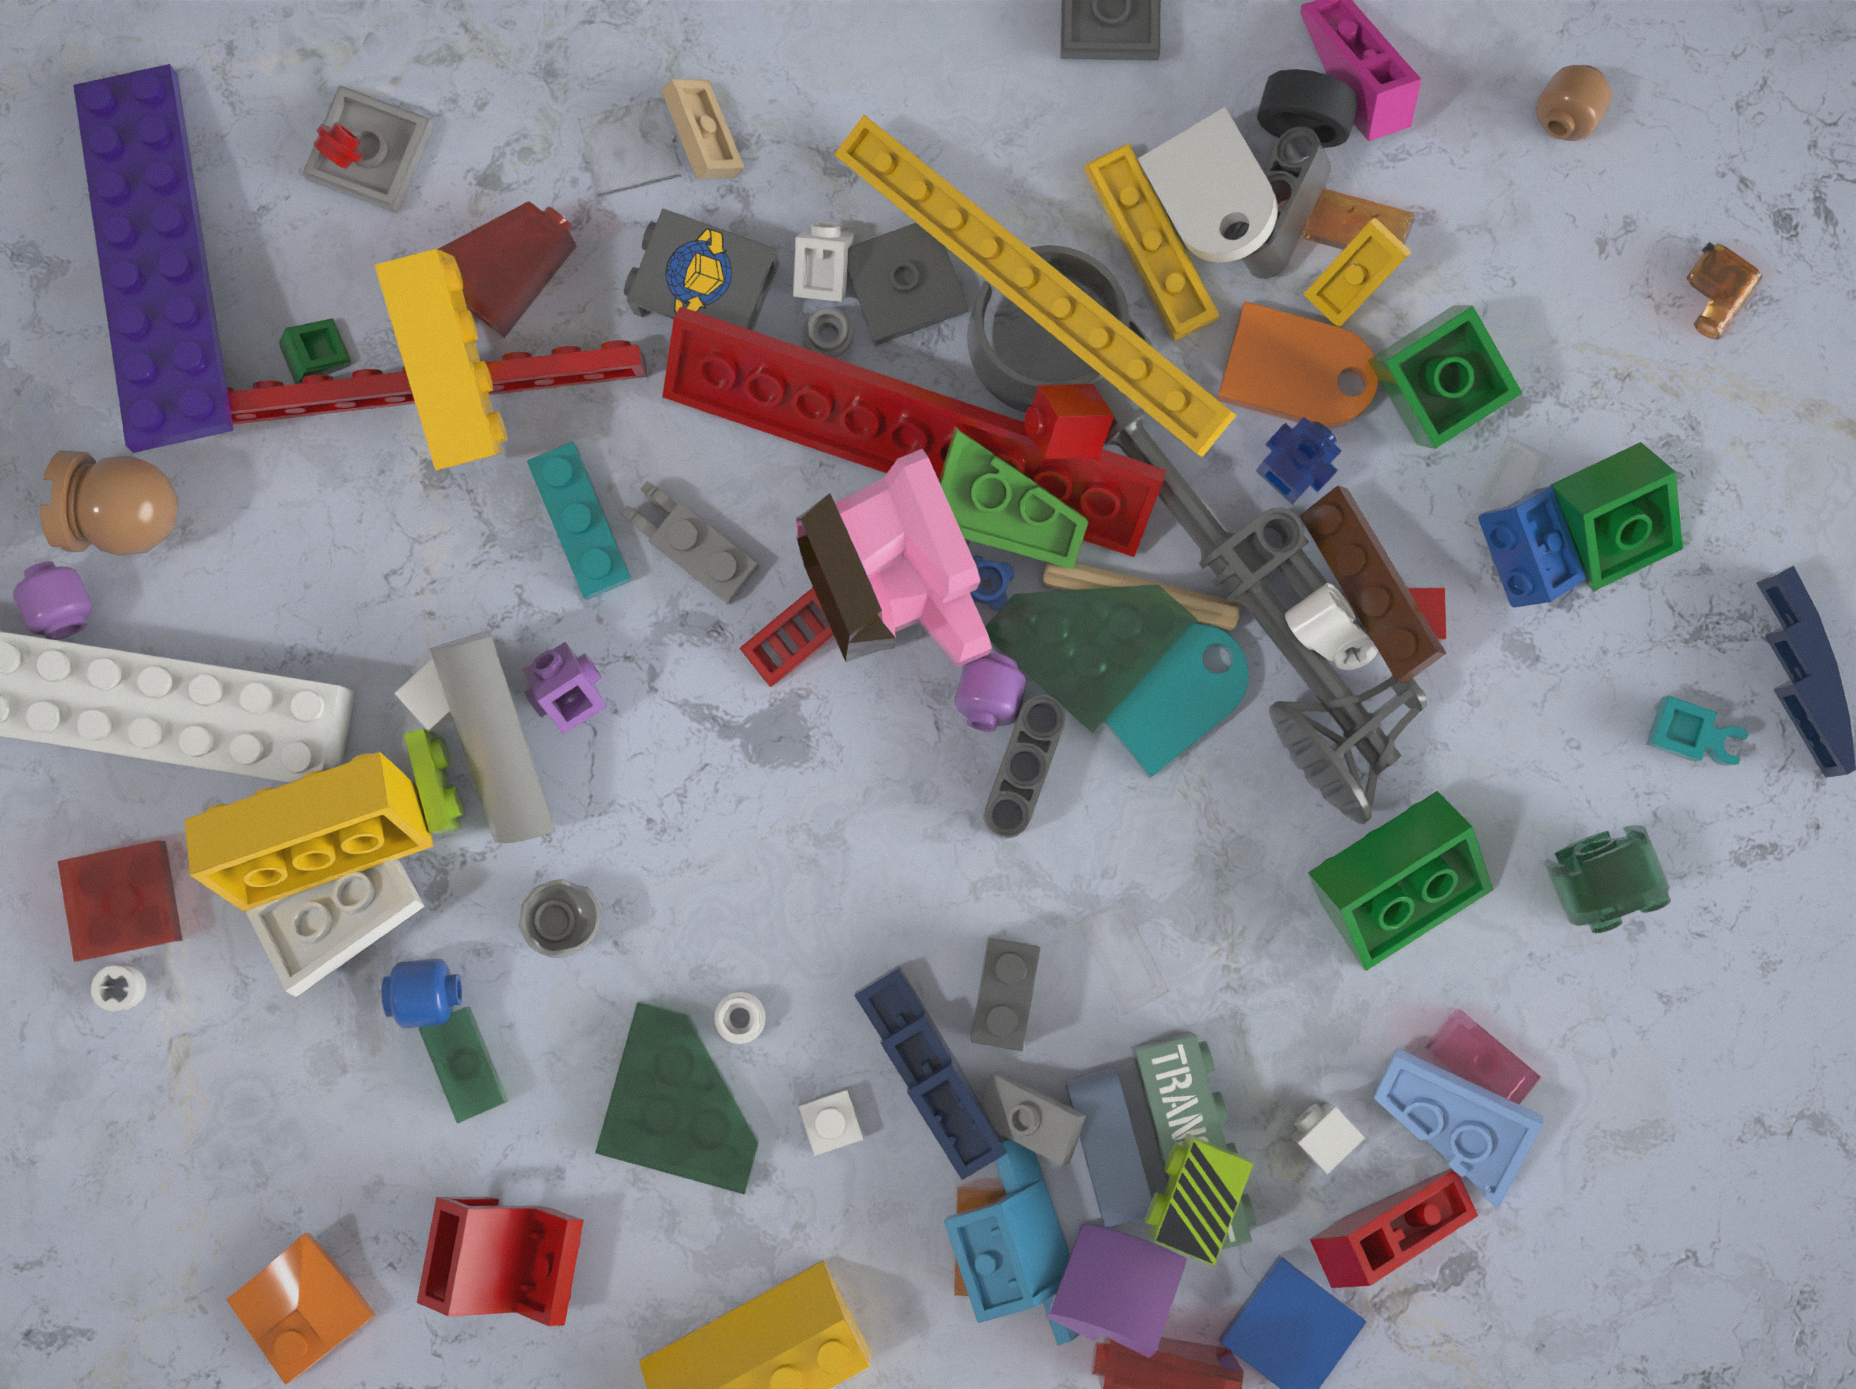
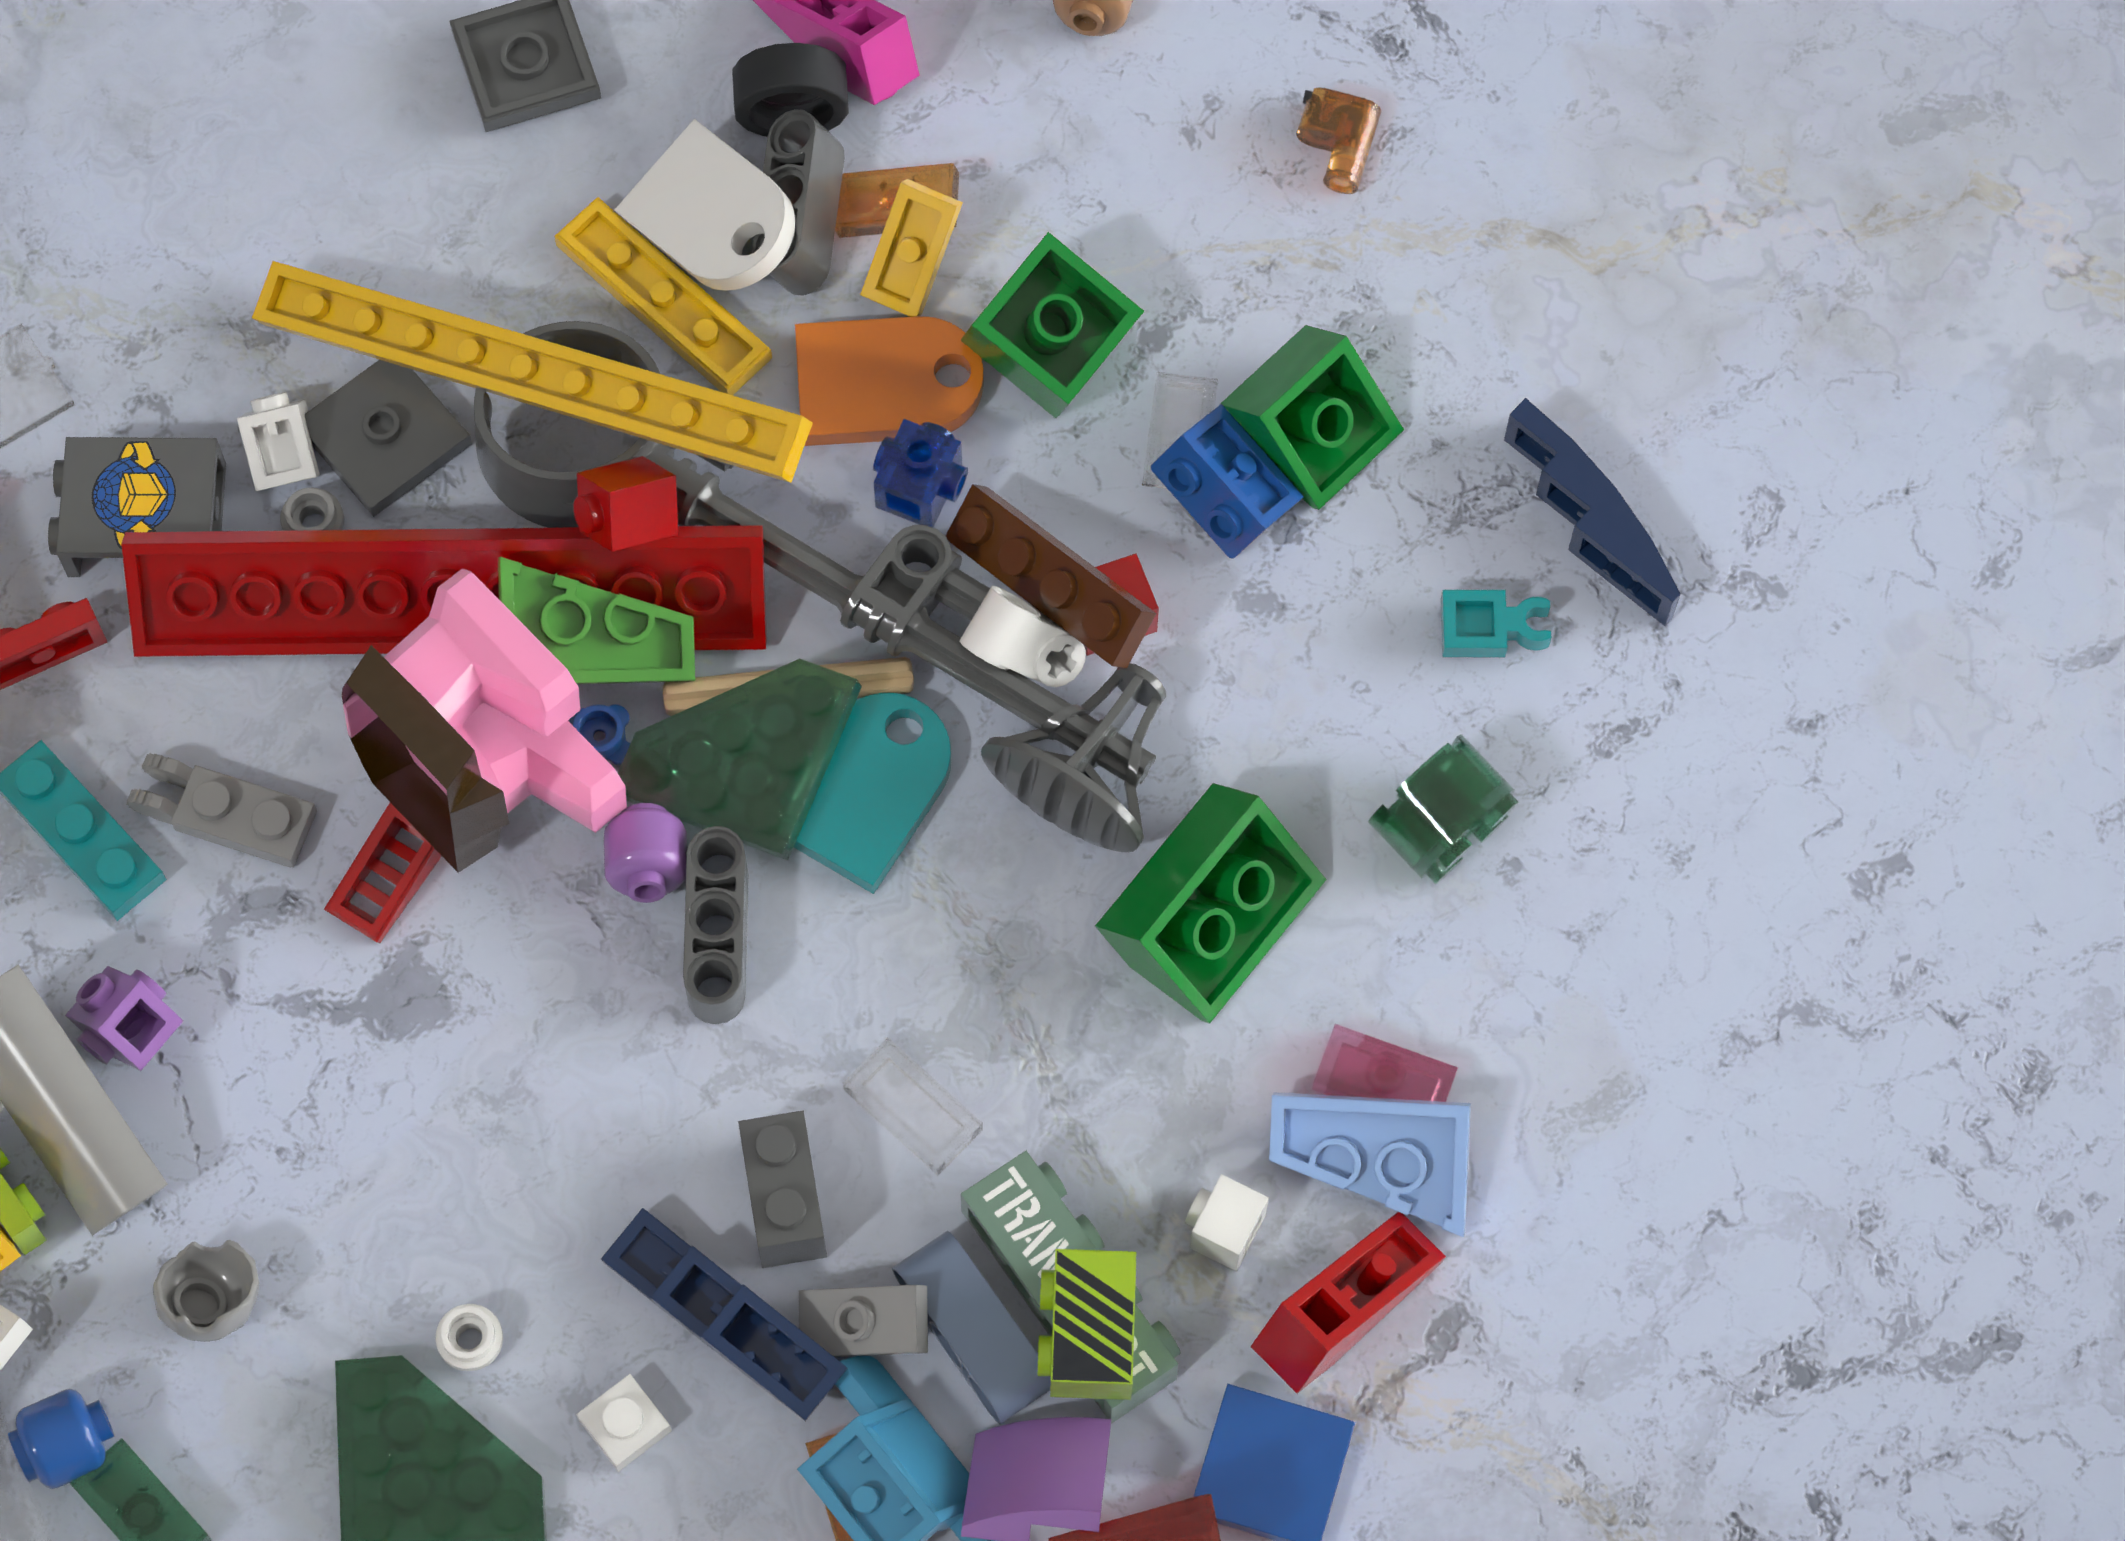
camera: 25 degrees left, 15 degrees down
tan plate [661,79,744,179] -> none

